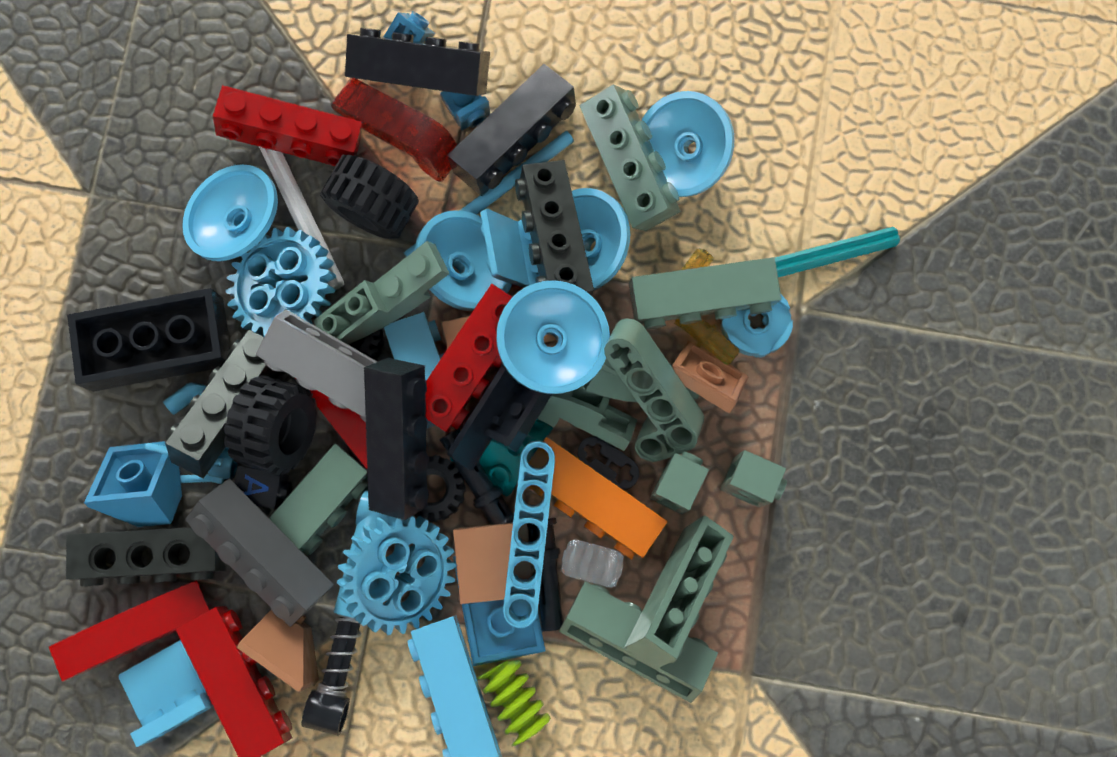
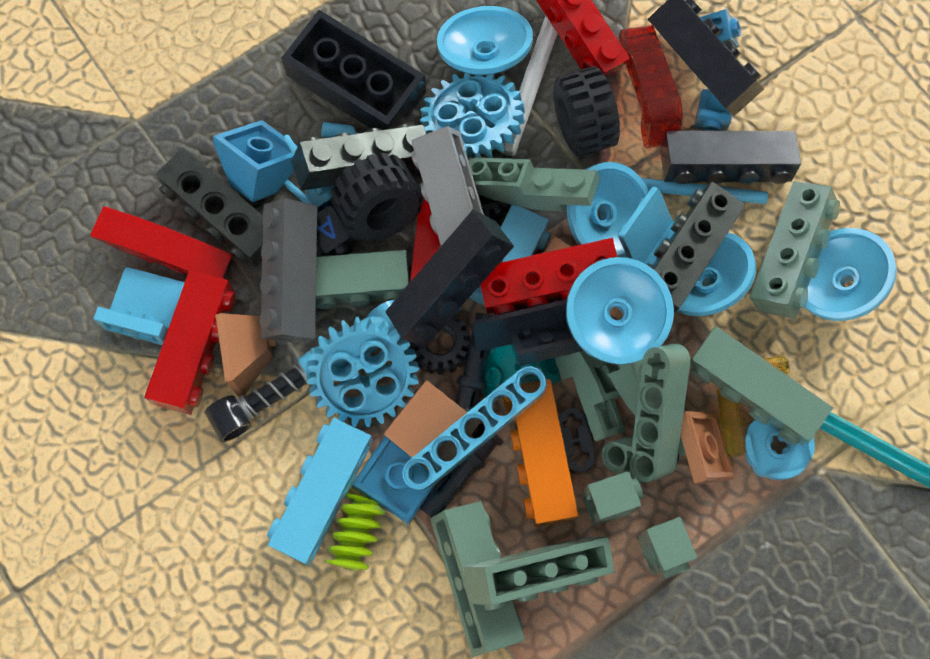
camera: 45 degrees right, 5 degrees down
clear gear [561,539,624,588] -> none

